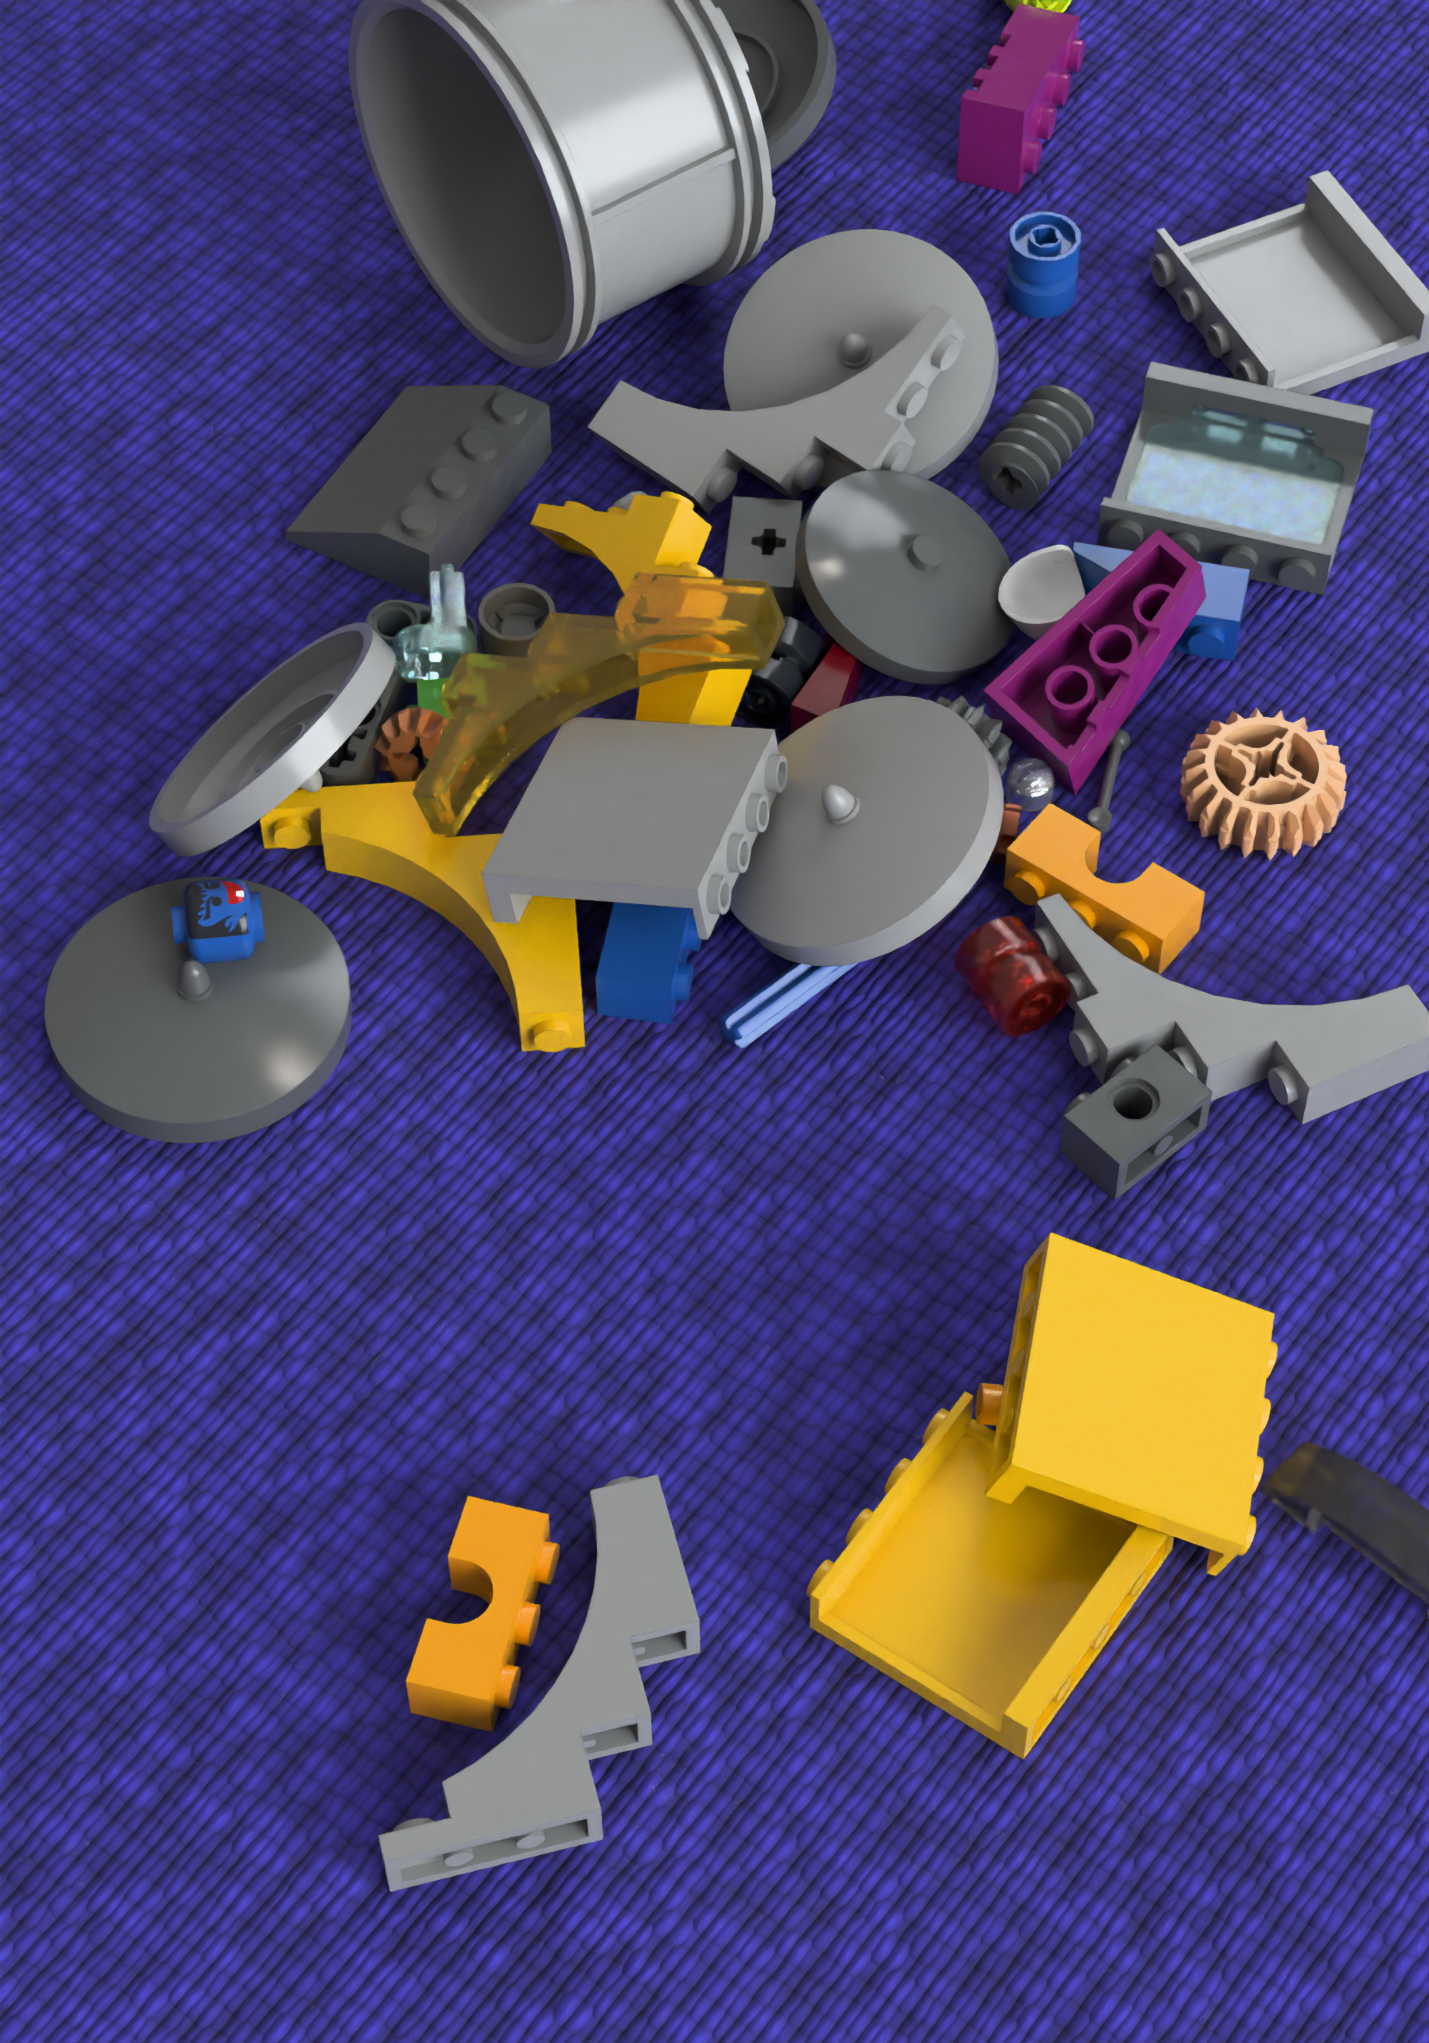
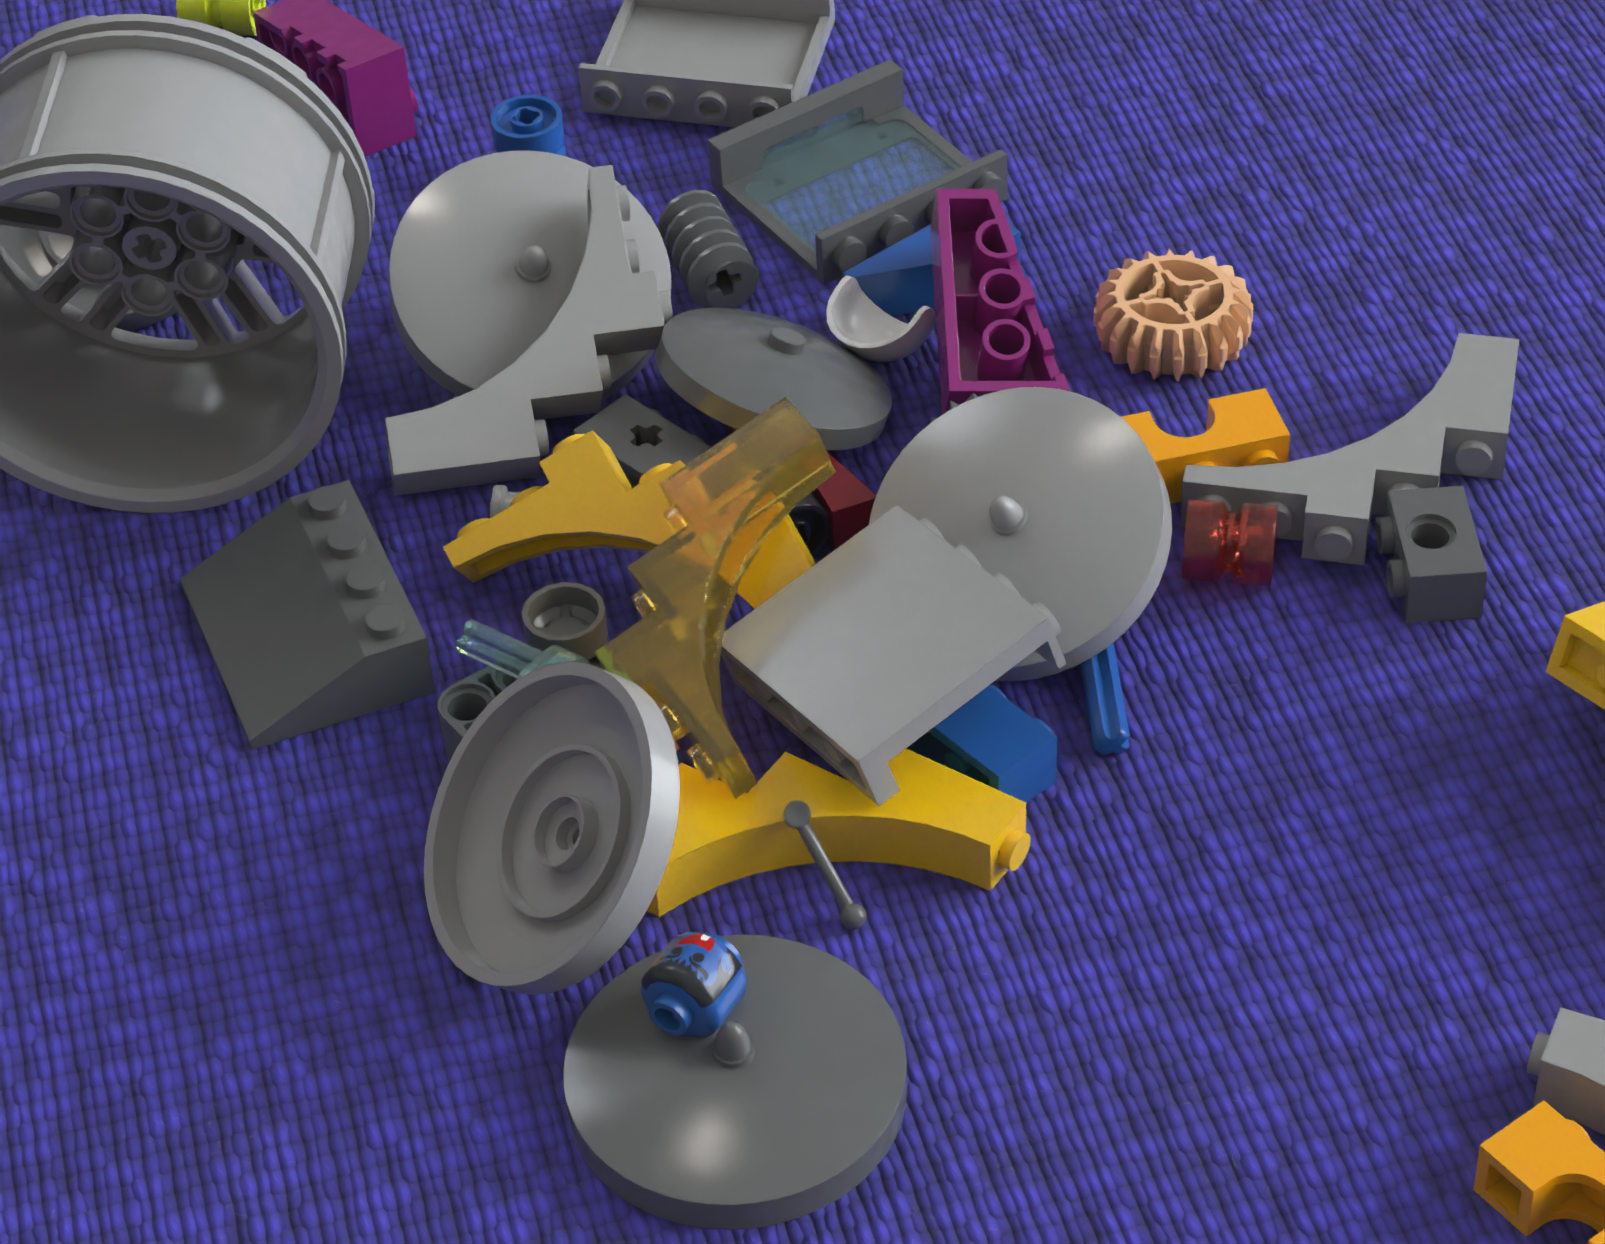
camera: 50 degrees left, 10 degrees down
none -> dark grey hinge [783,800,867,930]

